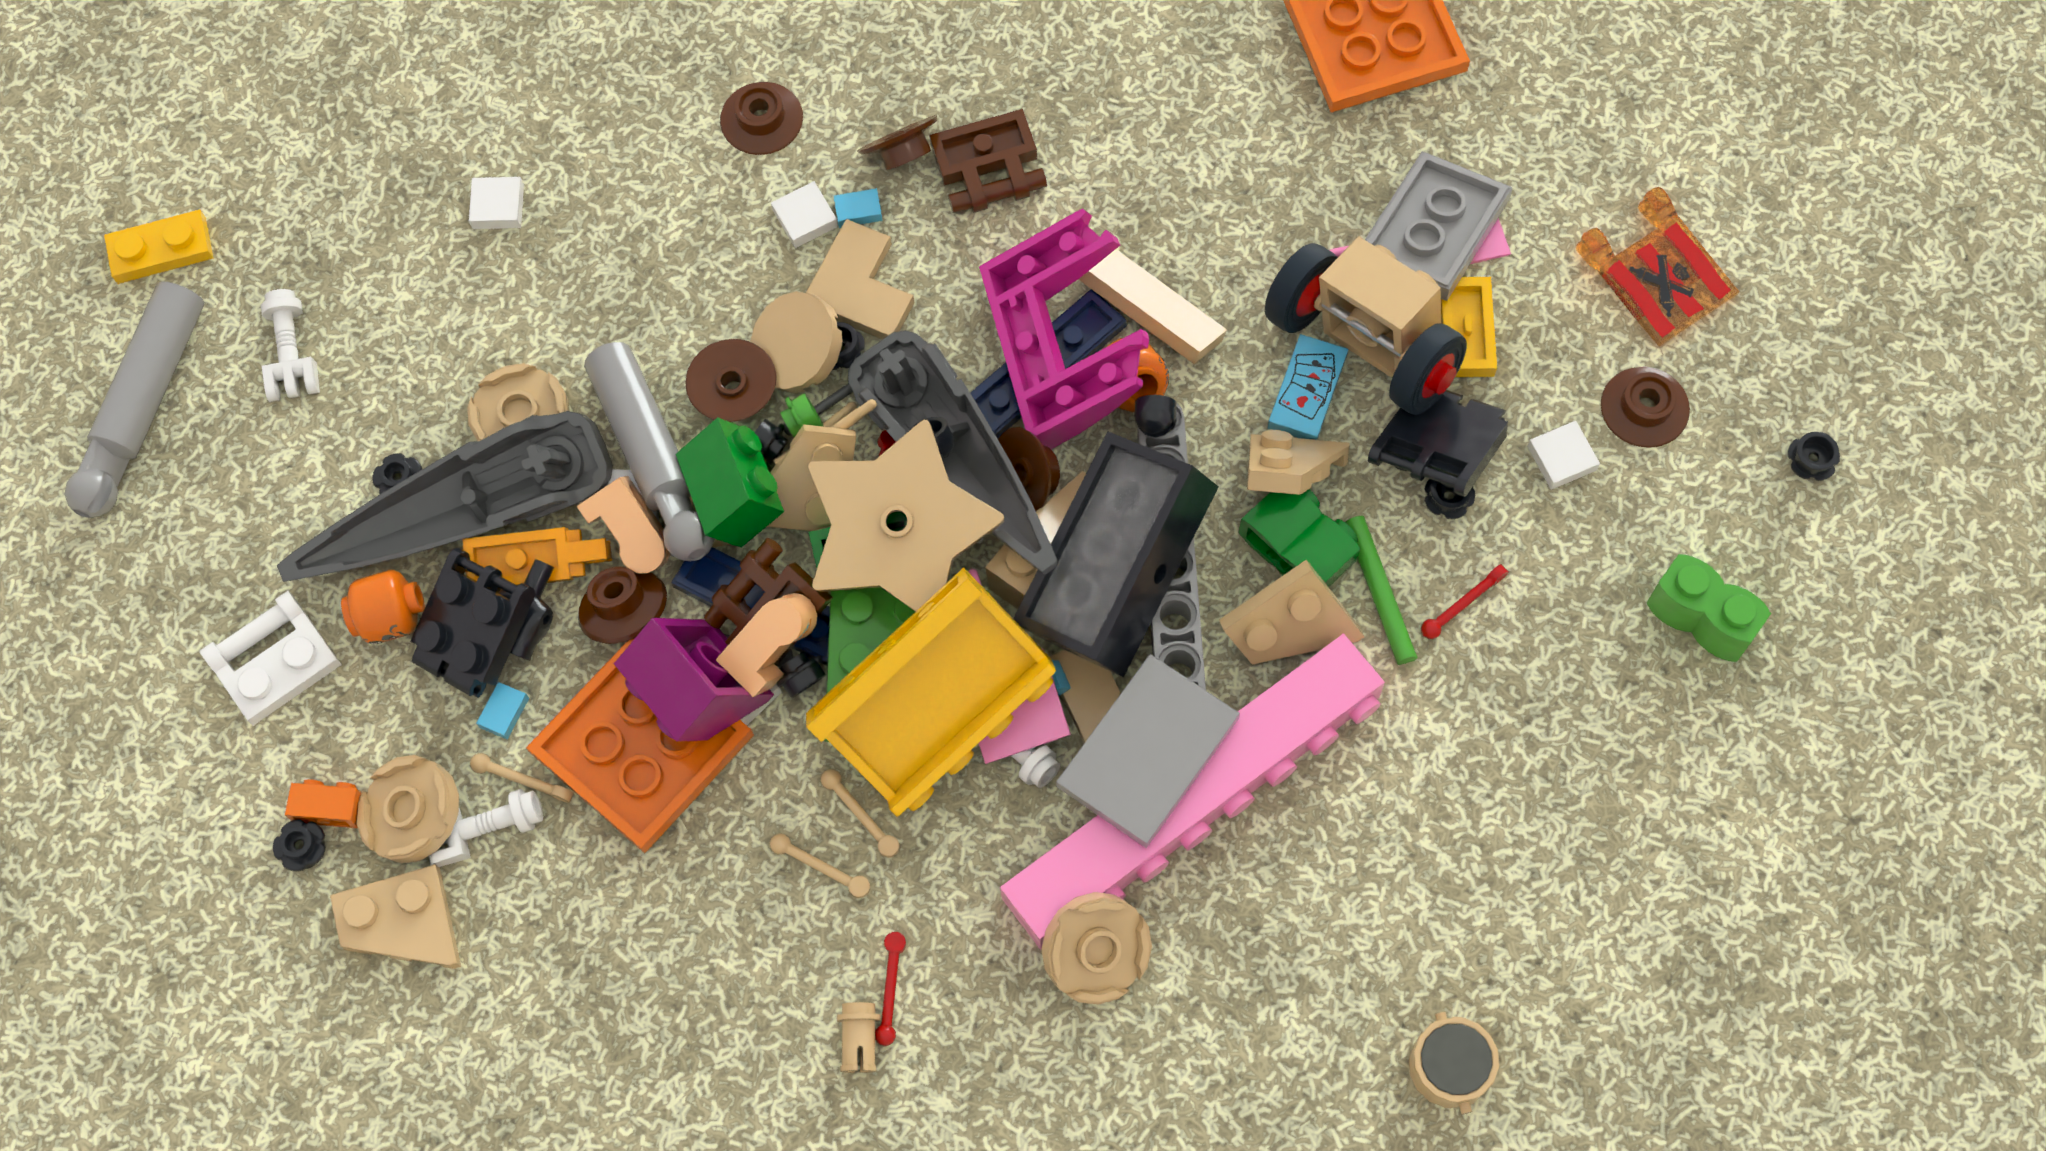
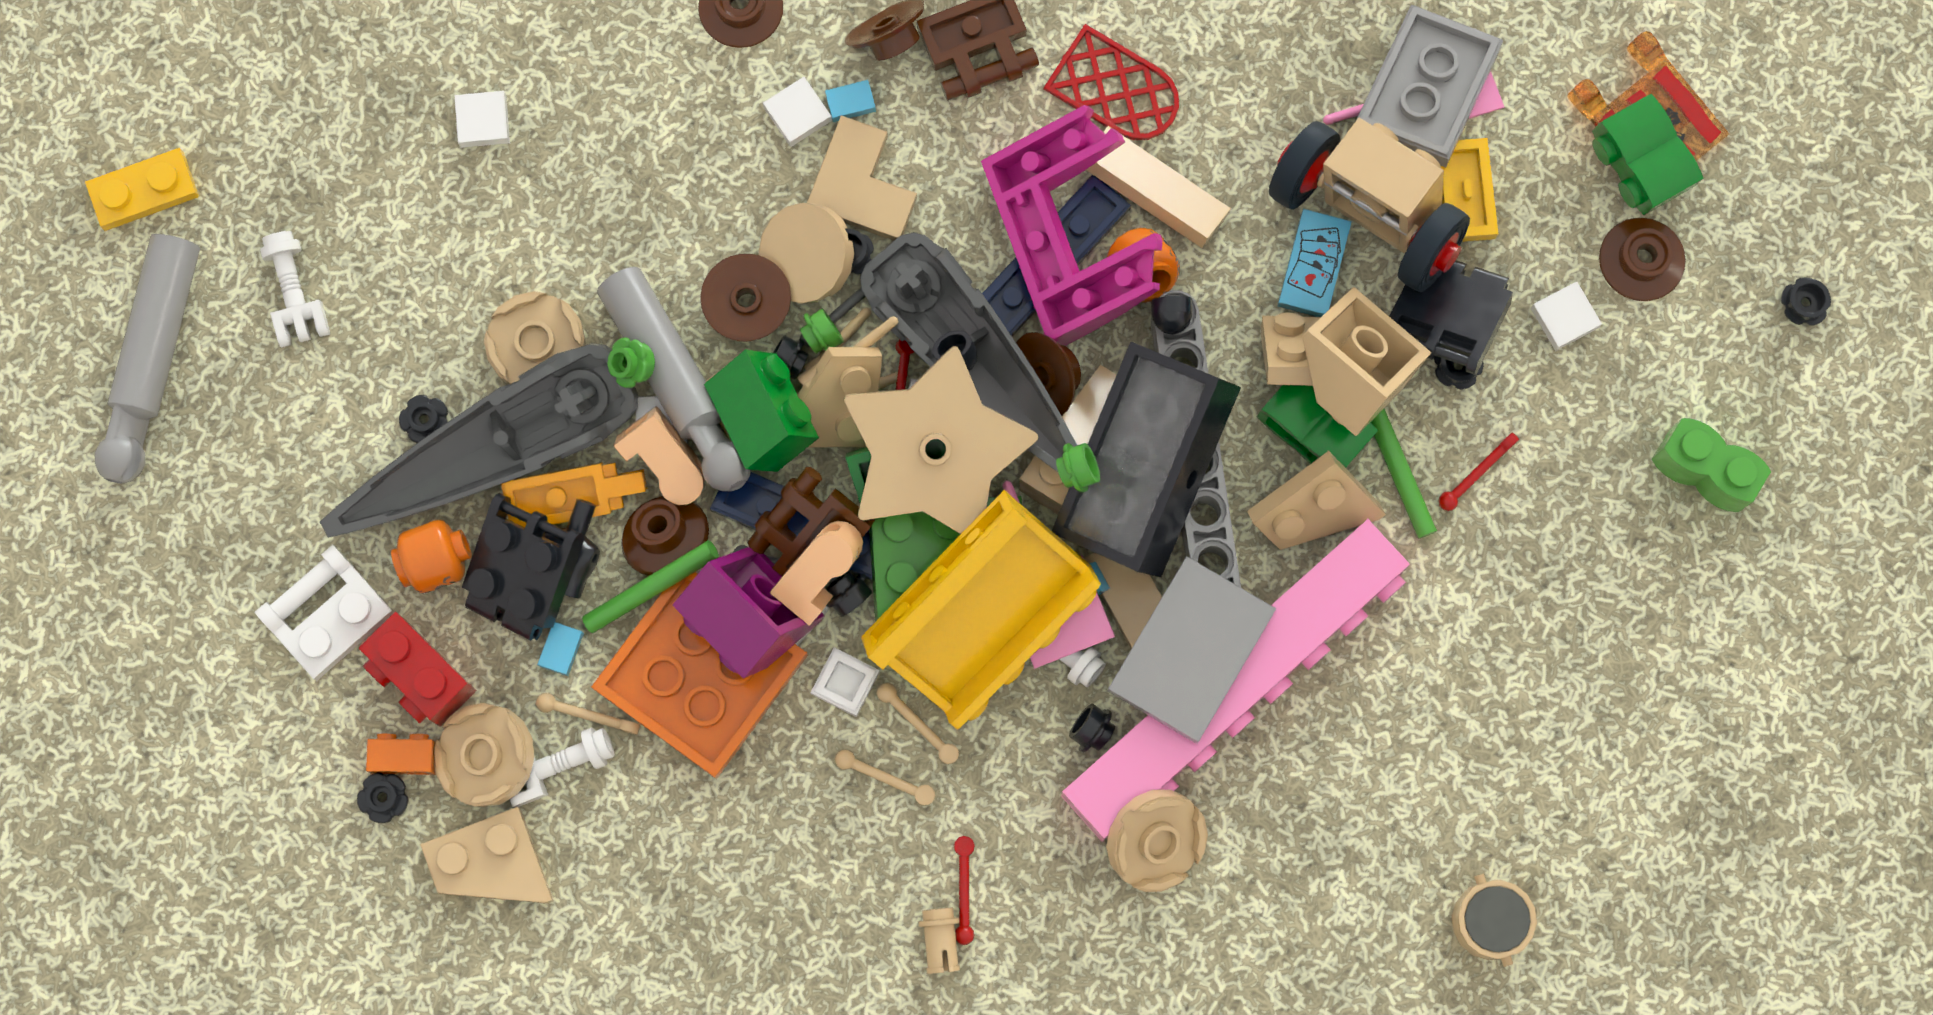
camera: 10 degrees left, 10 degrees up
none -> red brick [358,611,477,727]
none -> bright green bar [582,540,719,633]
none -> bright green plate [608,337,655,388]
none -> white tile [810,647,880,717]
none -> red window [1043,24,1179,140]
none -> bright green plate [1056,443,1100,492]
none -> black plate [1069,703,1115,753]
none -> tan slope [1302,287,1432,436]
none -> green brick [1592,94,1704,215]

